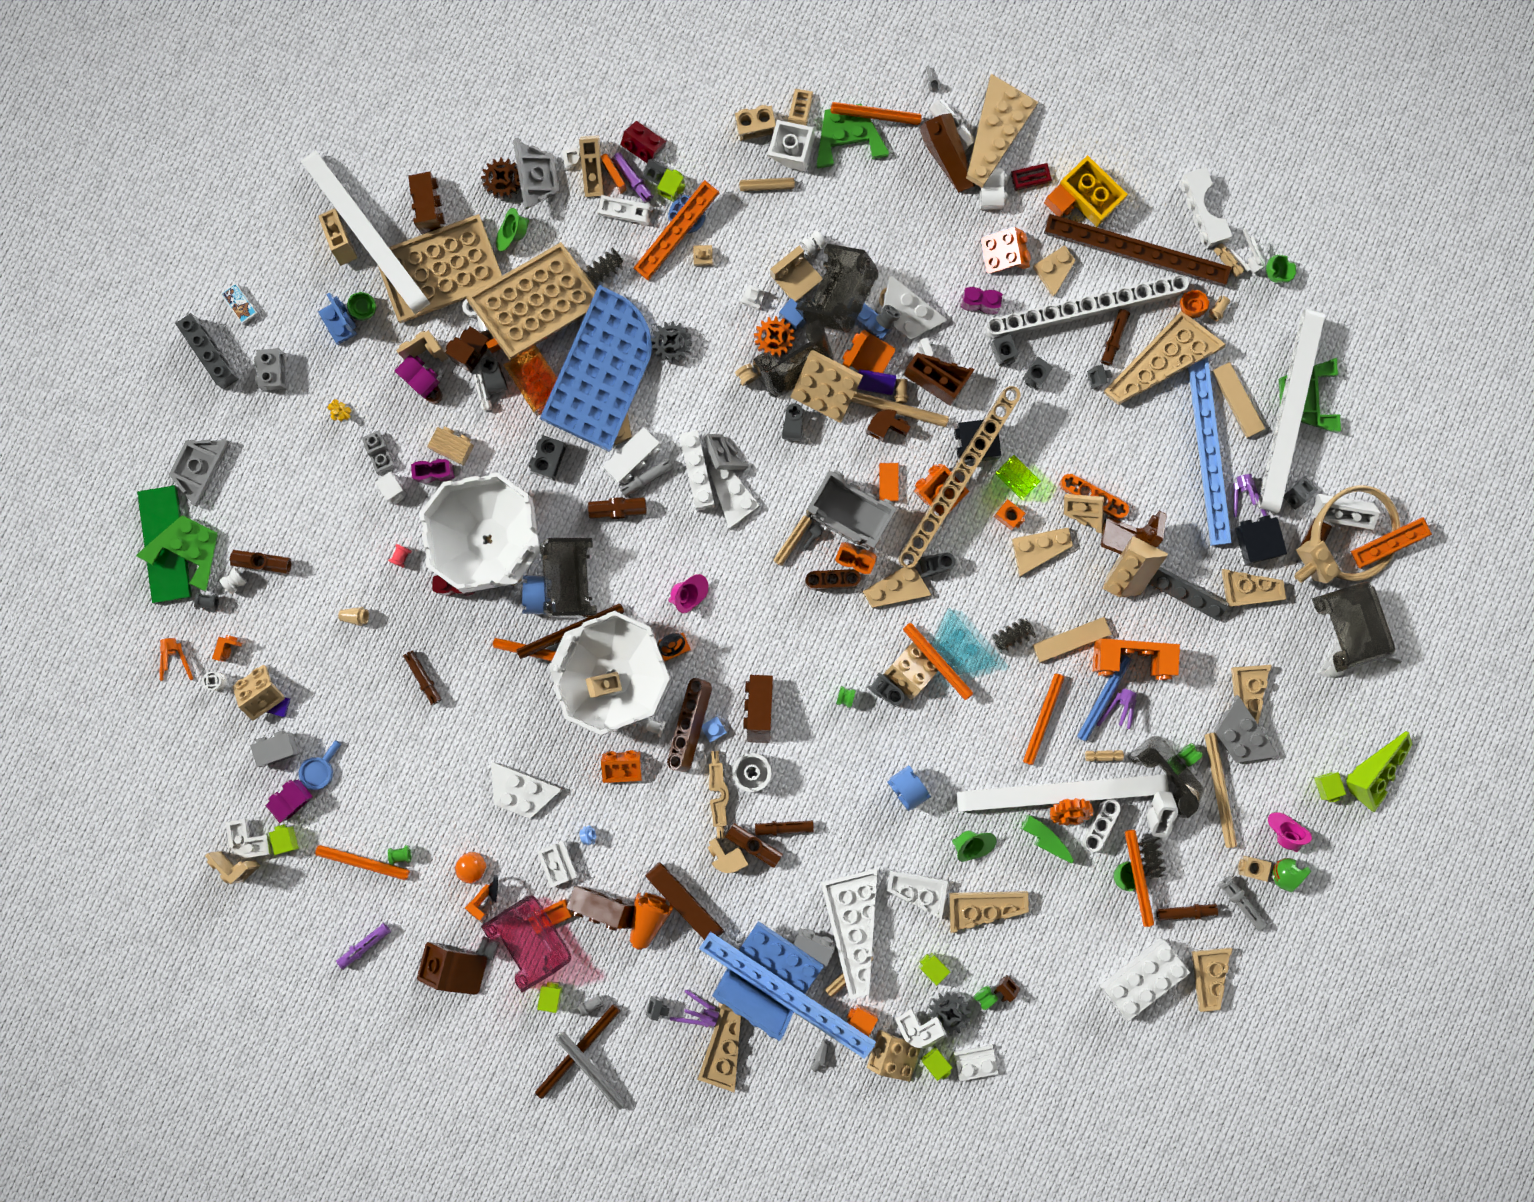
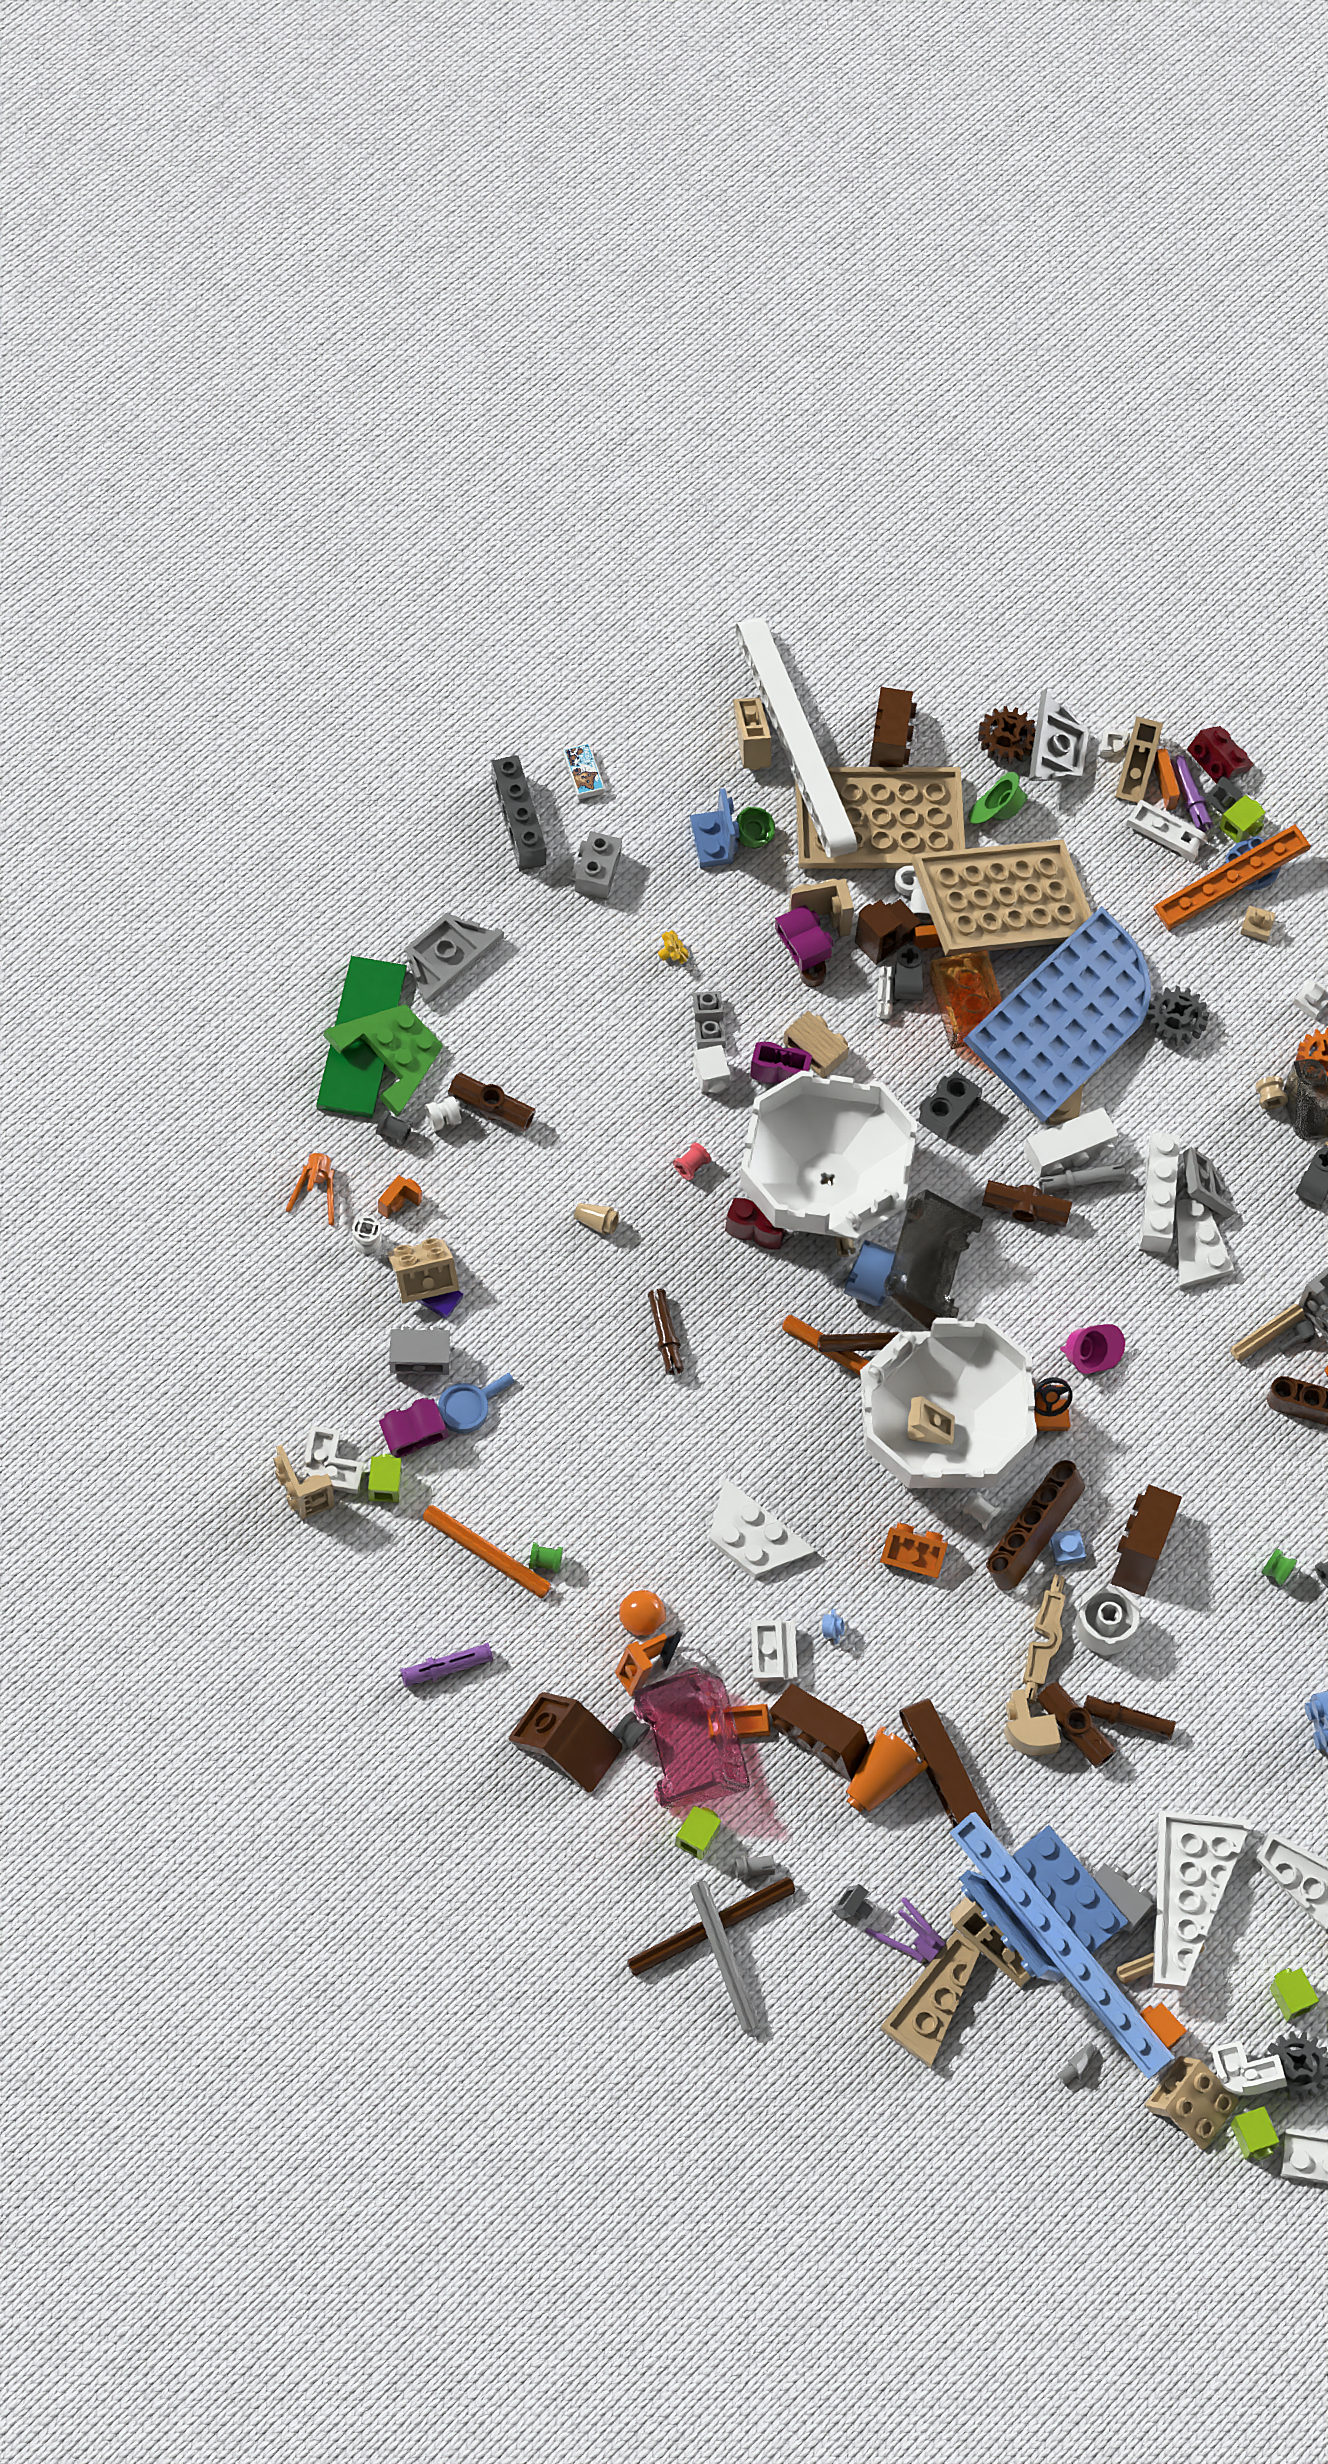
camera: 10 degrees right, 20 degrees down
clear smoke piece [582,247,624,287] -> none

